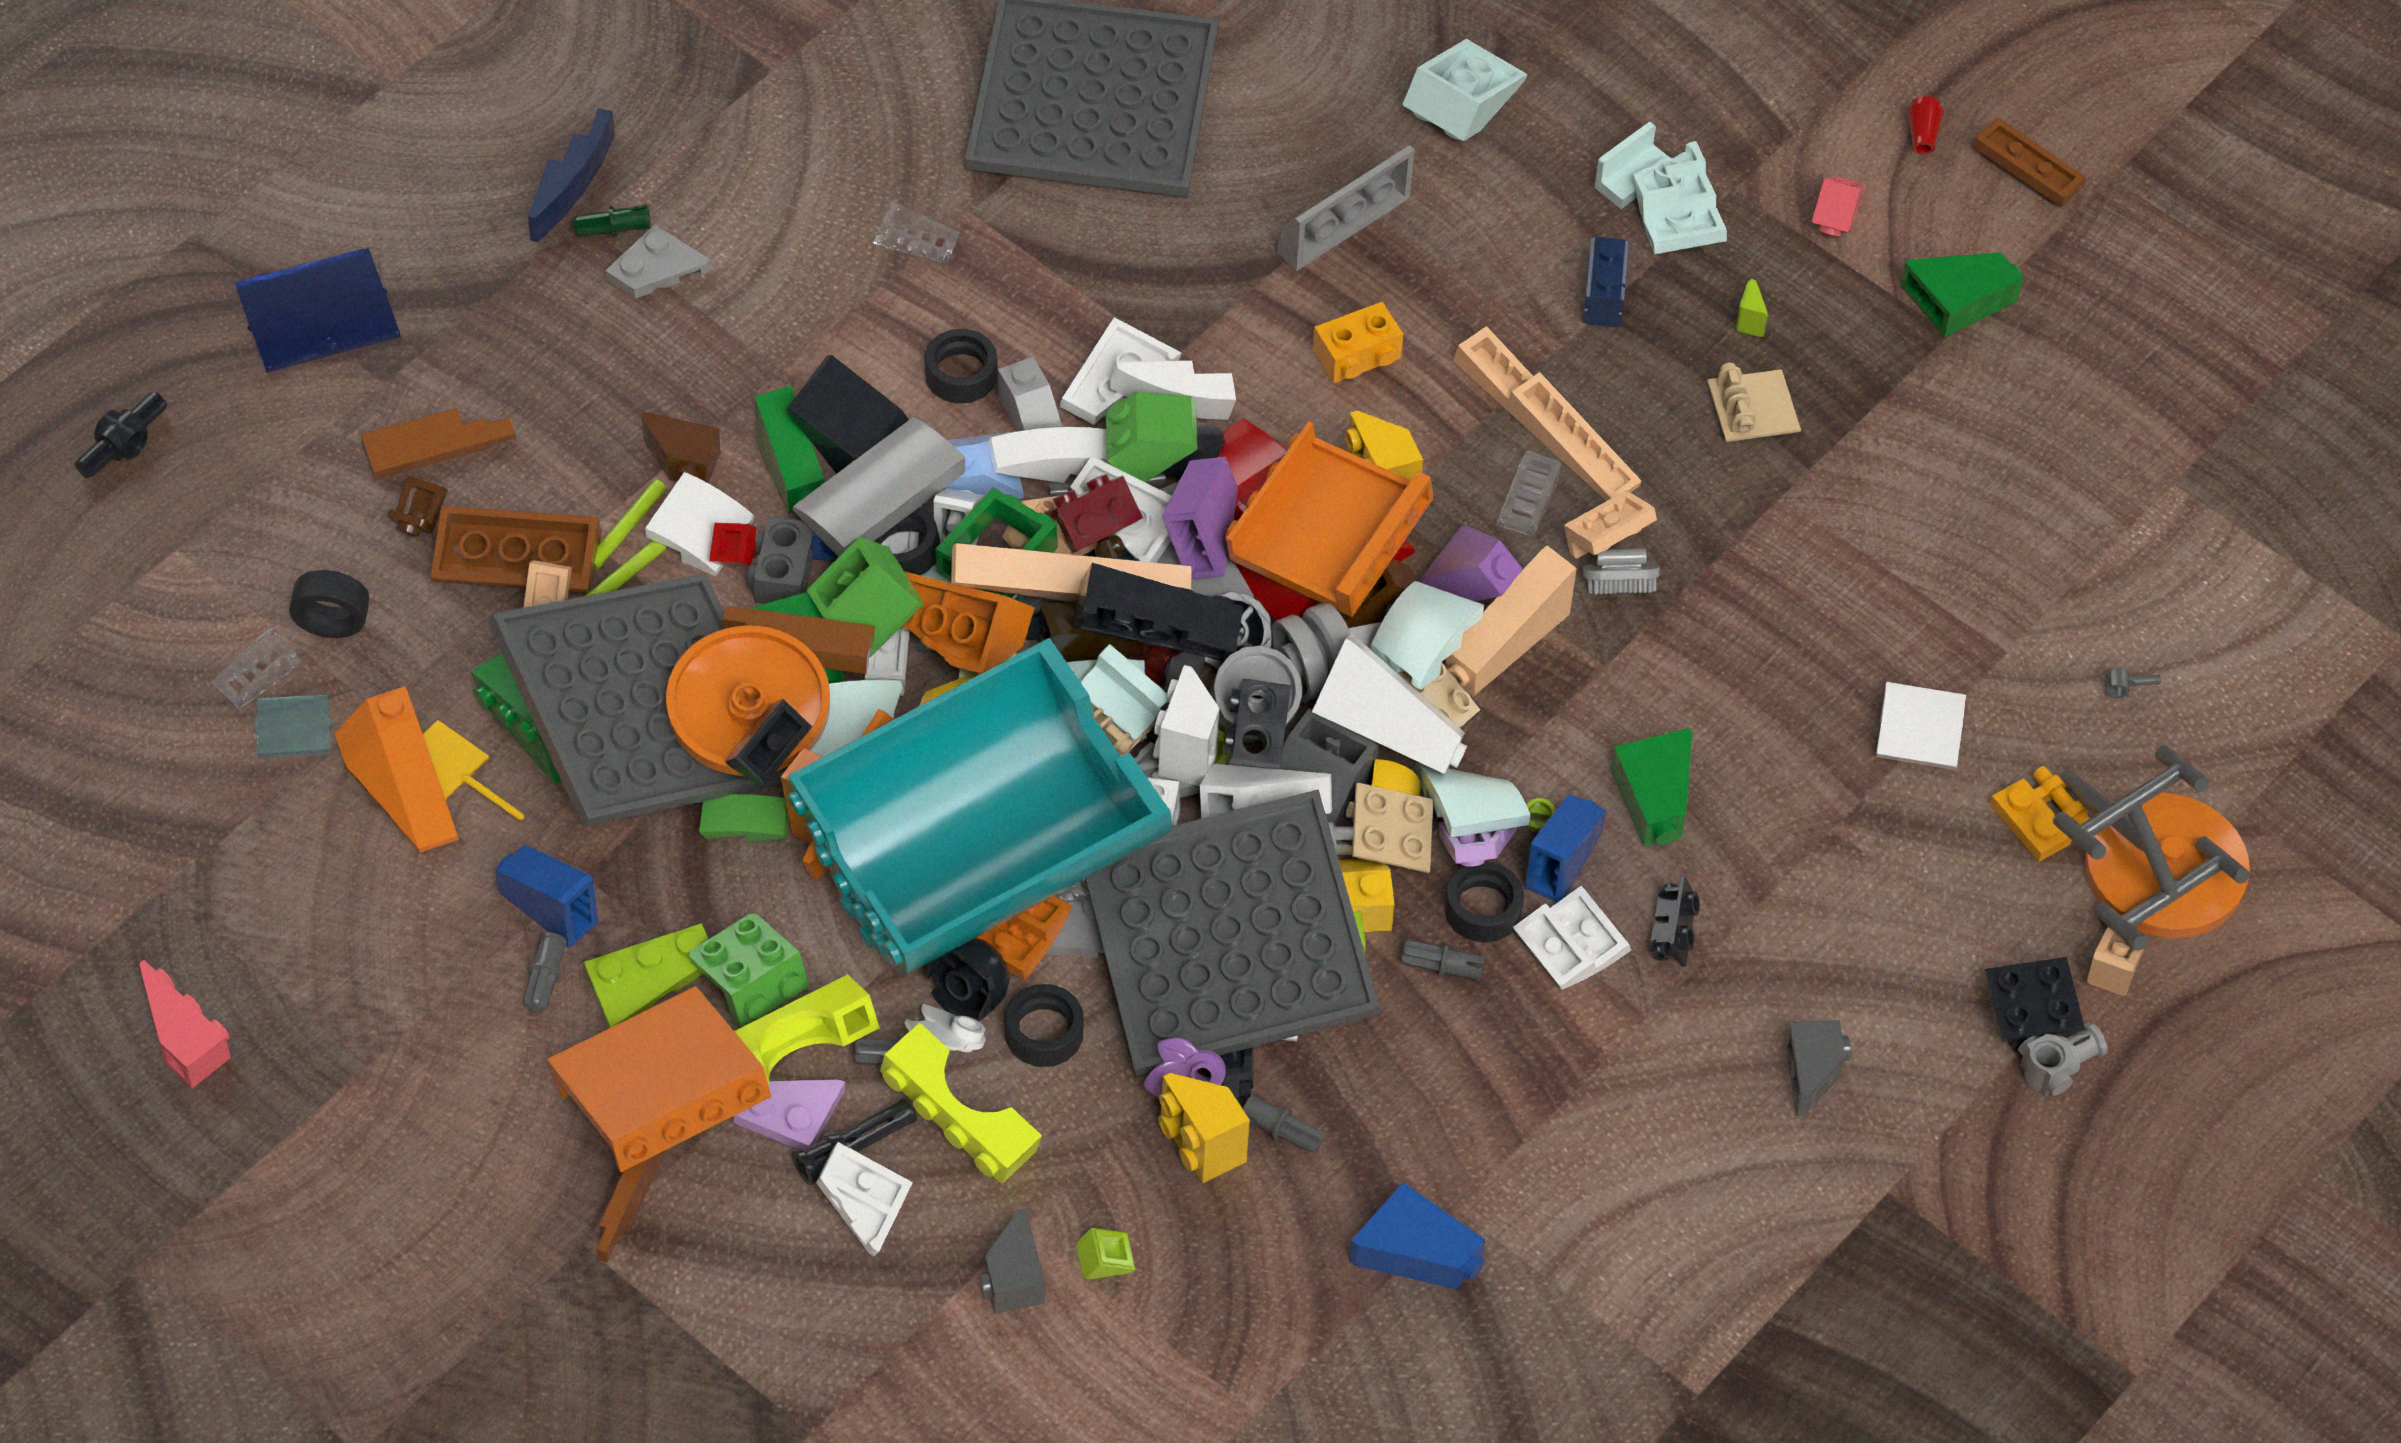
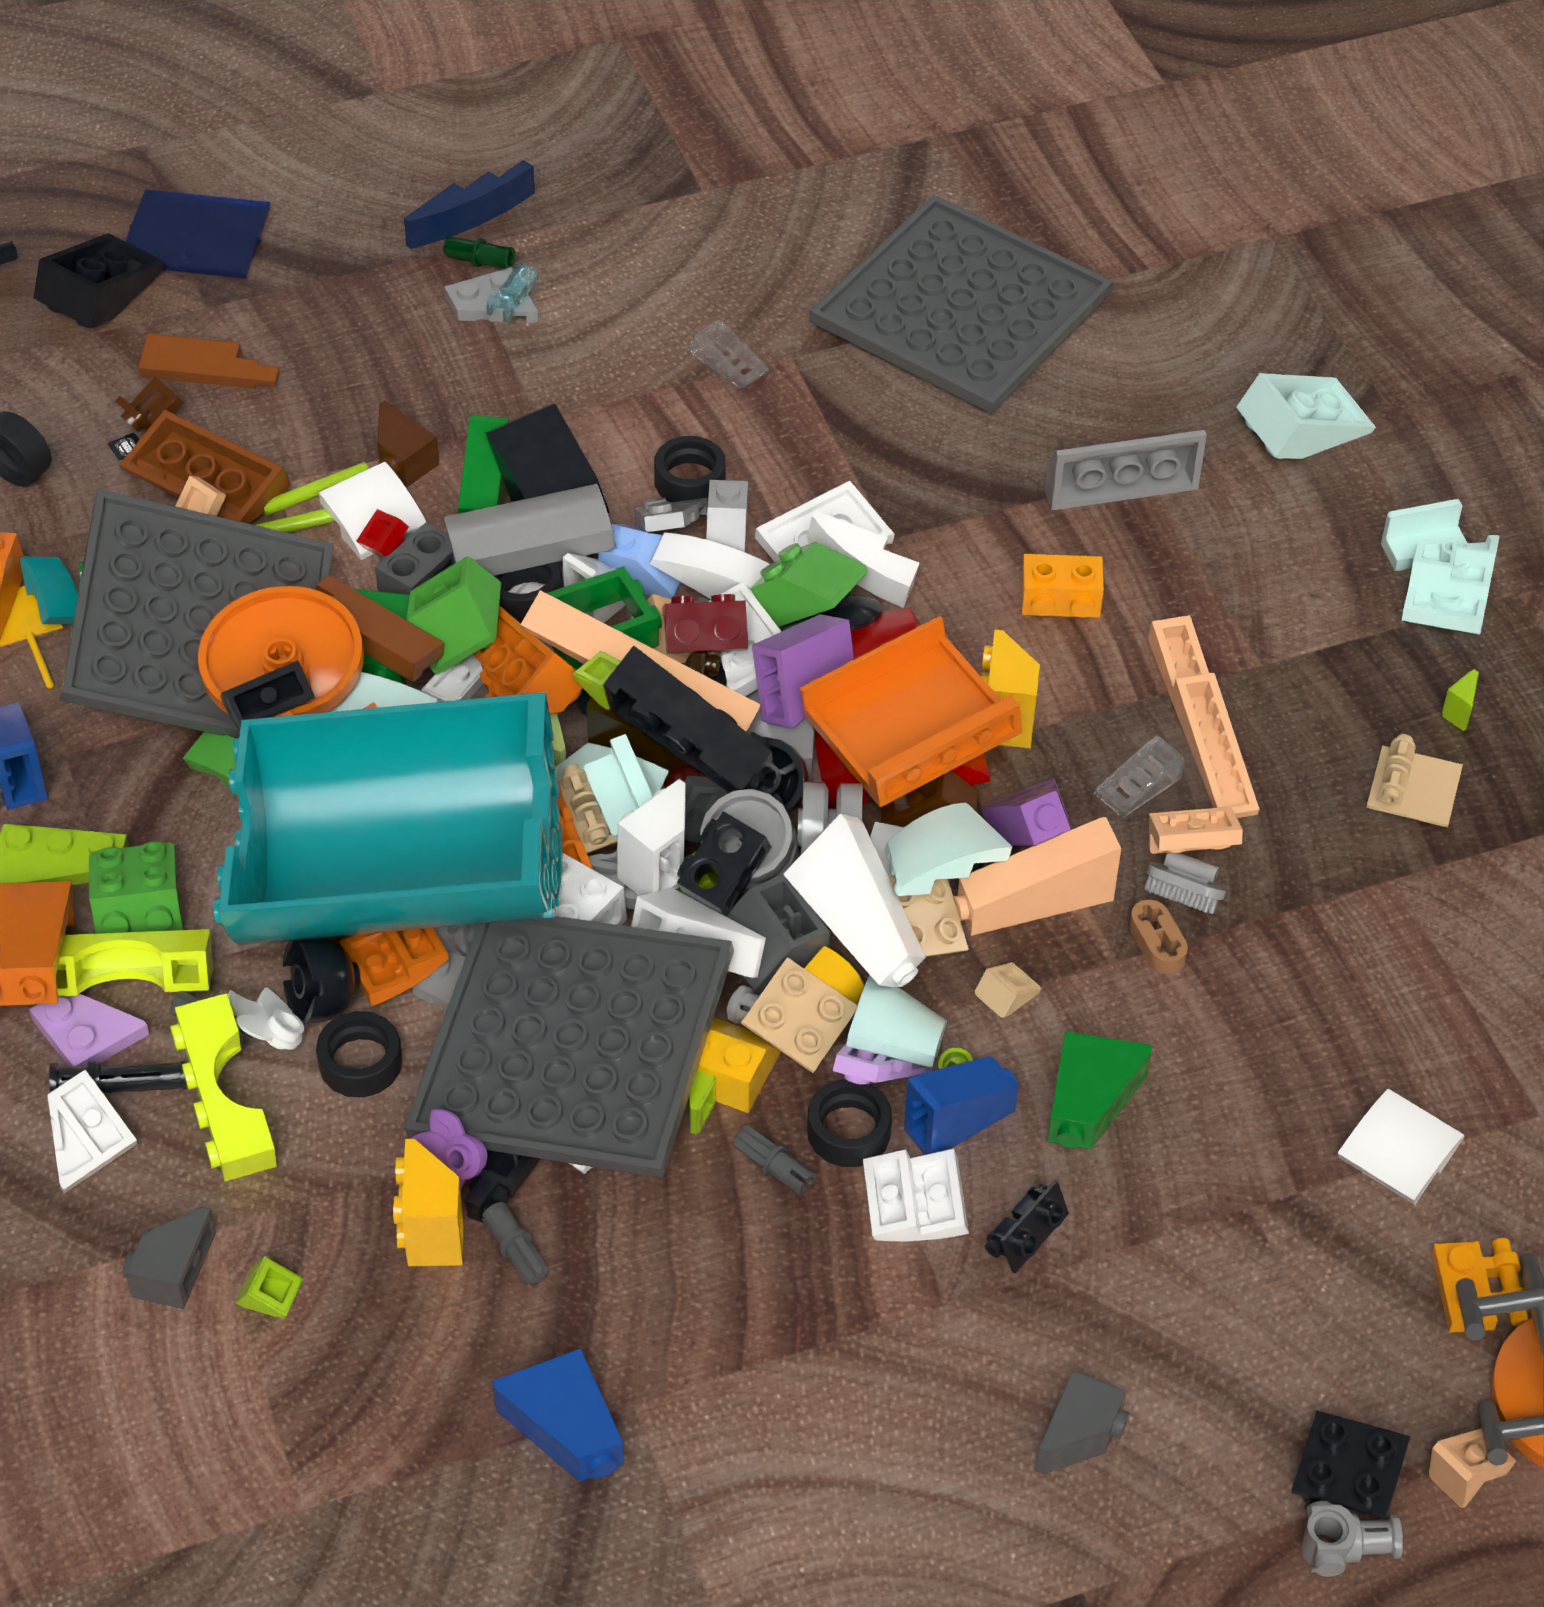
camera: 30 degrees right, 5 degrees down
dark blue brick [1583,237,1629,327] -> none
none -> teal slope [19,556,78,624]
none -> black slope [33,233,166,328]
none -> black sticker [108,433,139,461]
none -> clear light blue bar [486,263,538,322]
none -> lime slope [572,651,621,710]
none -> light grey wing [634,498,708,532]
none -> tan slope [975,962,1042,1018]
none -> medium nougat beam [1129,899,1188,975]

